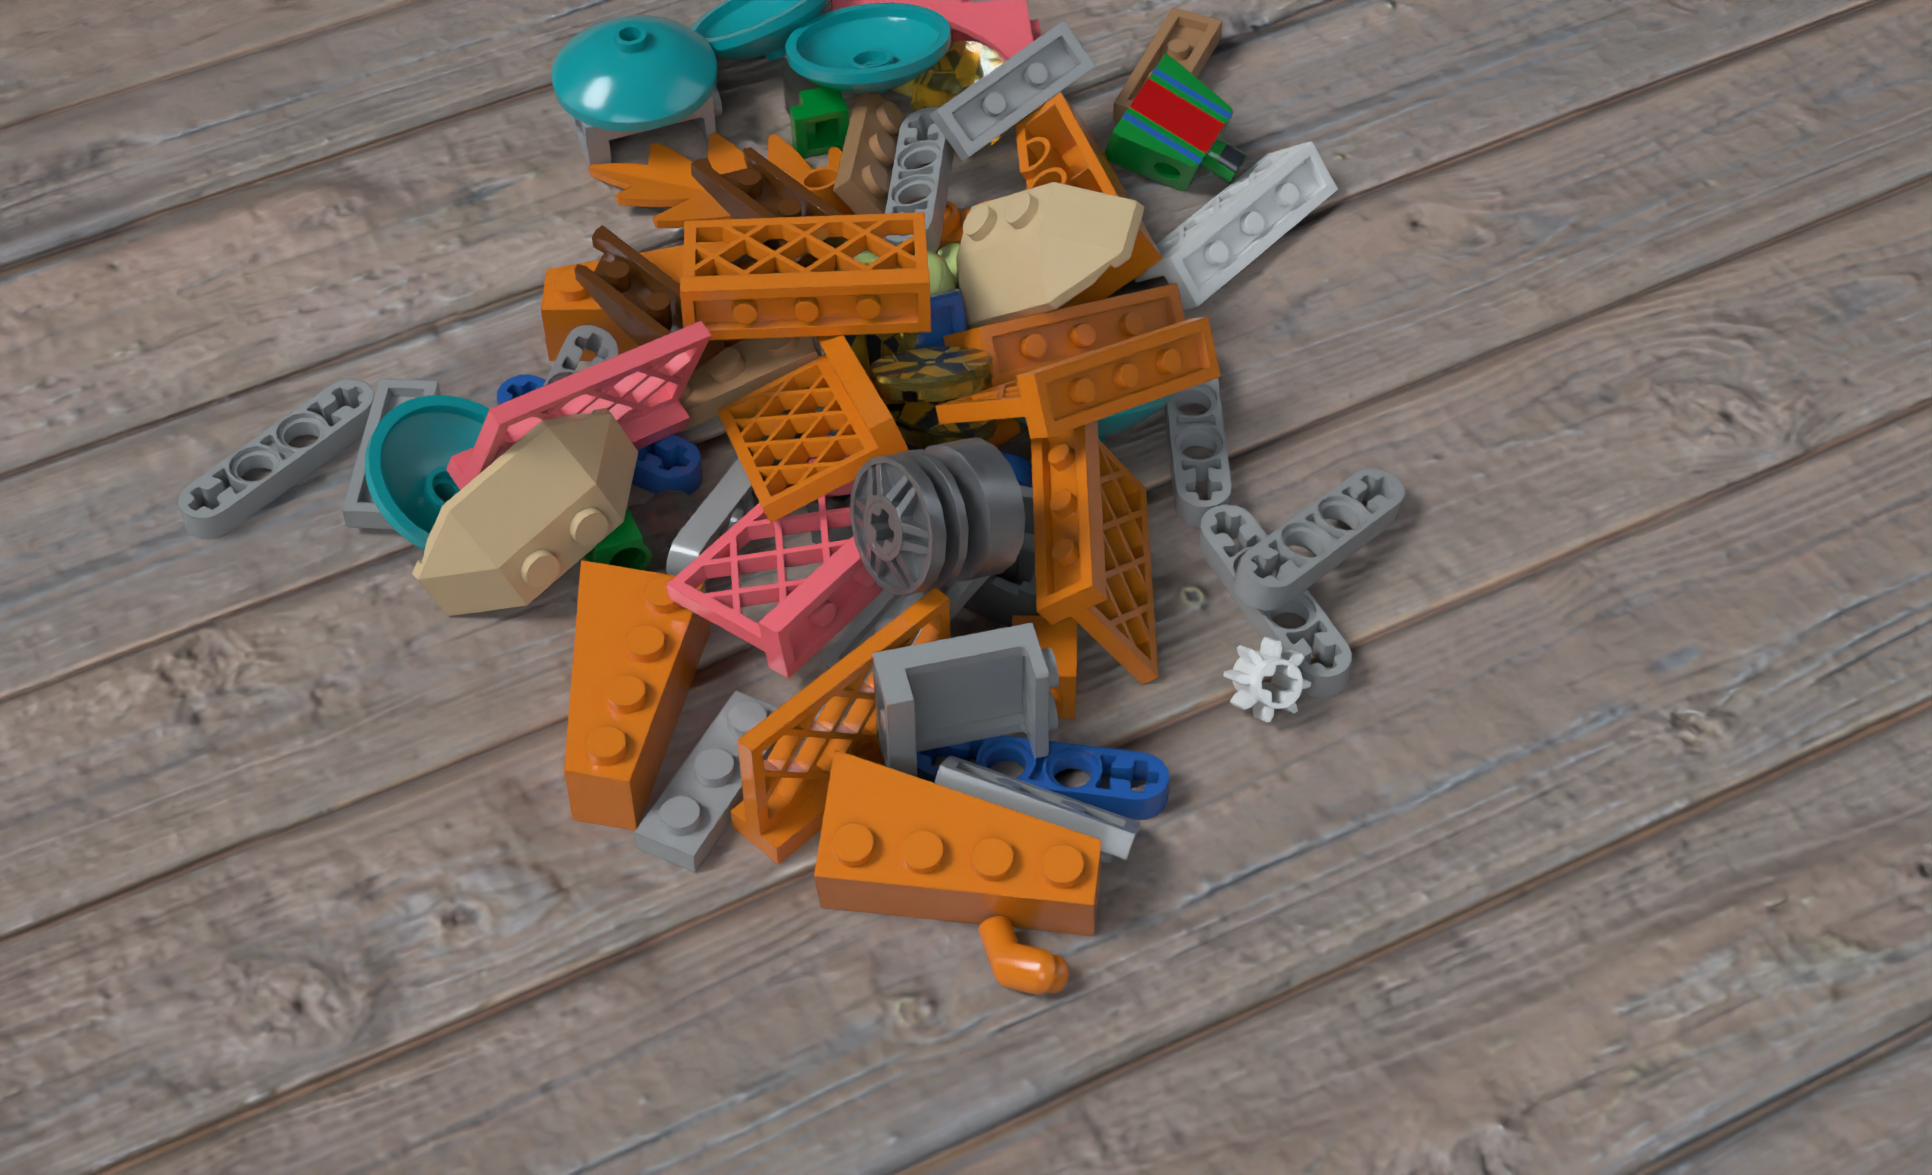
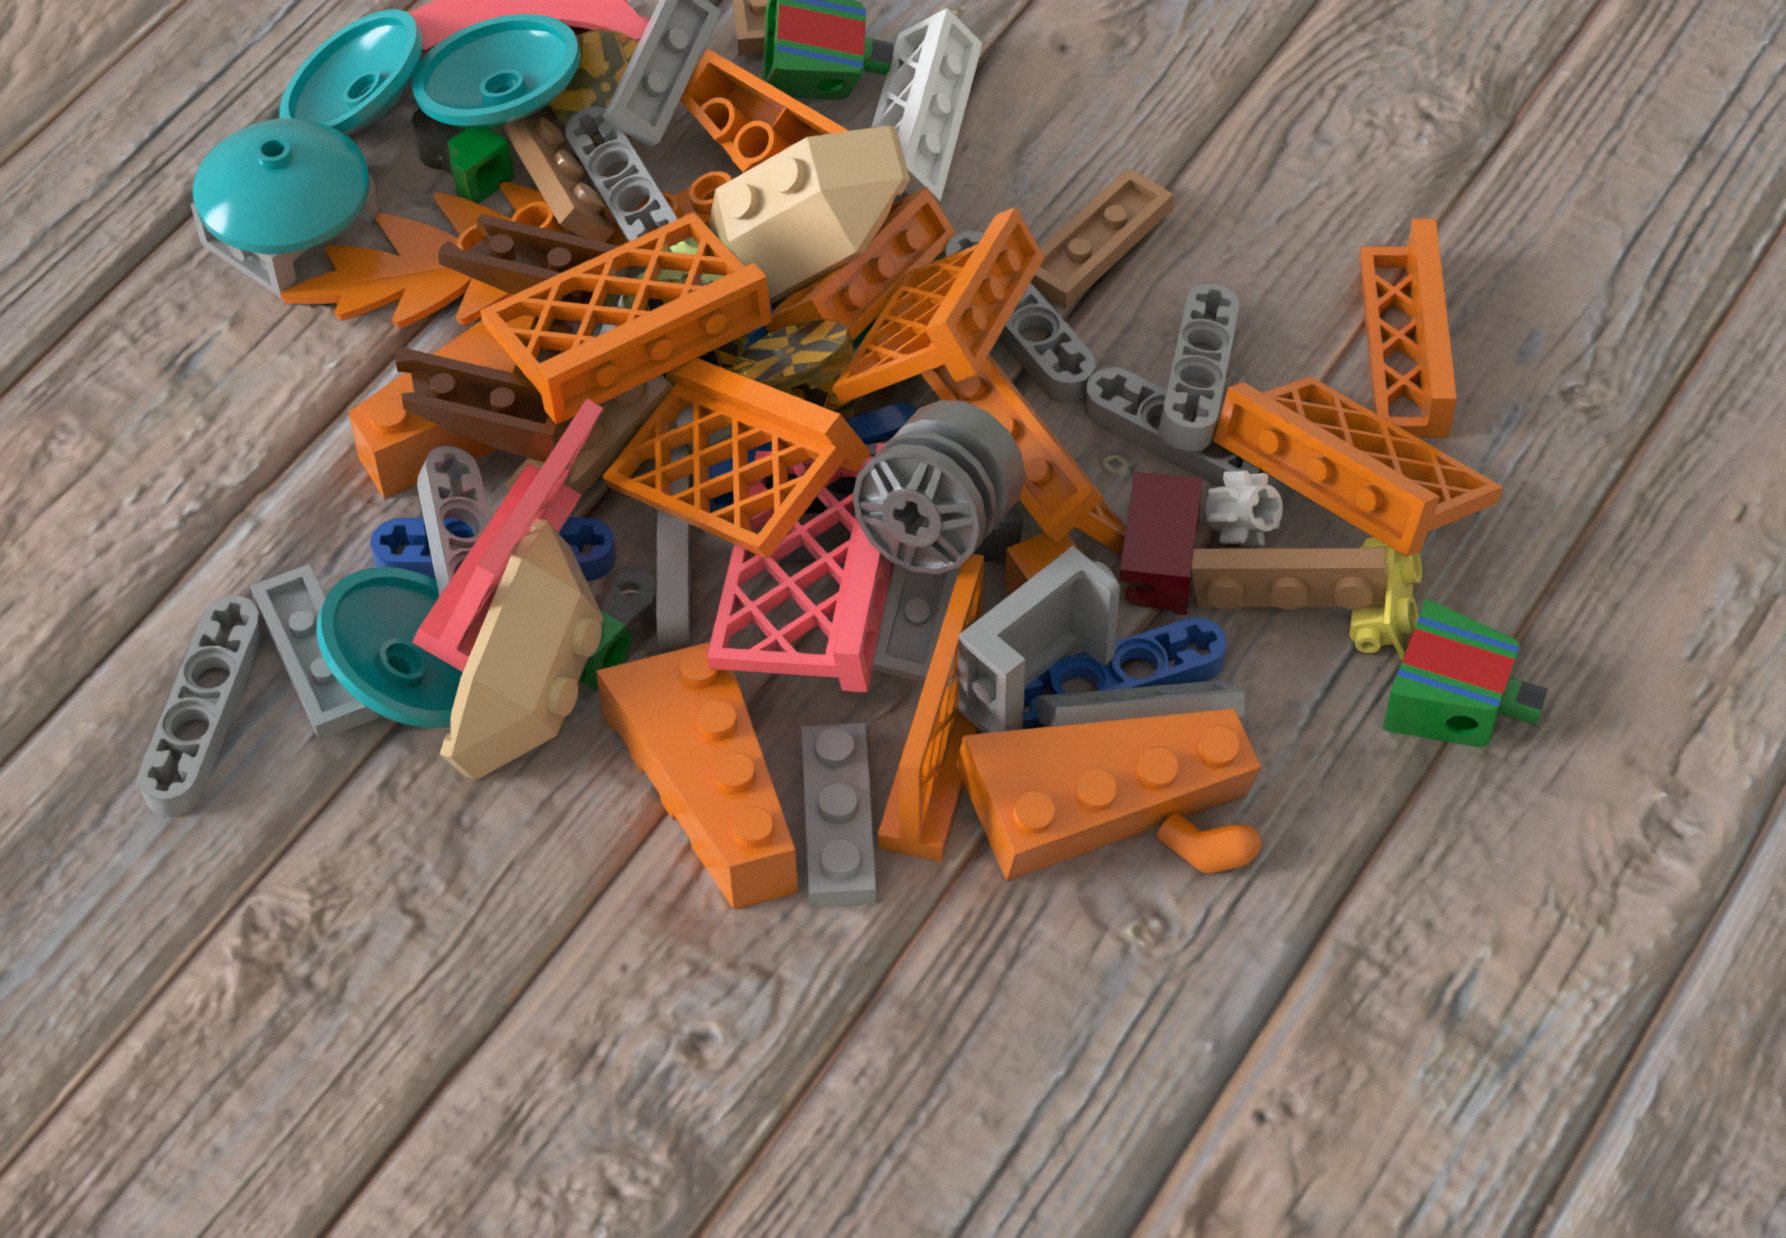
camera: 30 degrees left, 5 degrees up
none -> medium nougat plate [1031,168,1174,310]
none -> dark red hinge [1119,471,1203,615]
none -> medium nougat plate [1191,548,1388,610]
none -> orange fence [1213,376,1504,557]
none -> light yellow hinge [1349,537,1422,661]
none -> orange fence [1359,219,1457,438]
none -> green torso [1383,599,1548,748]

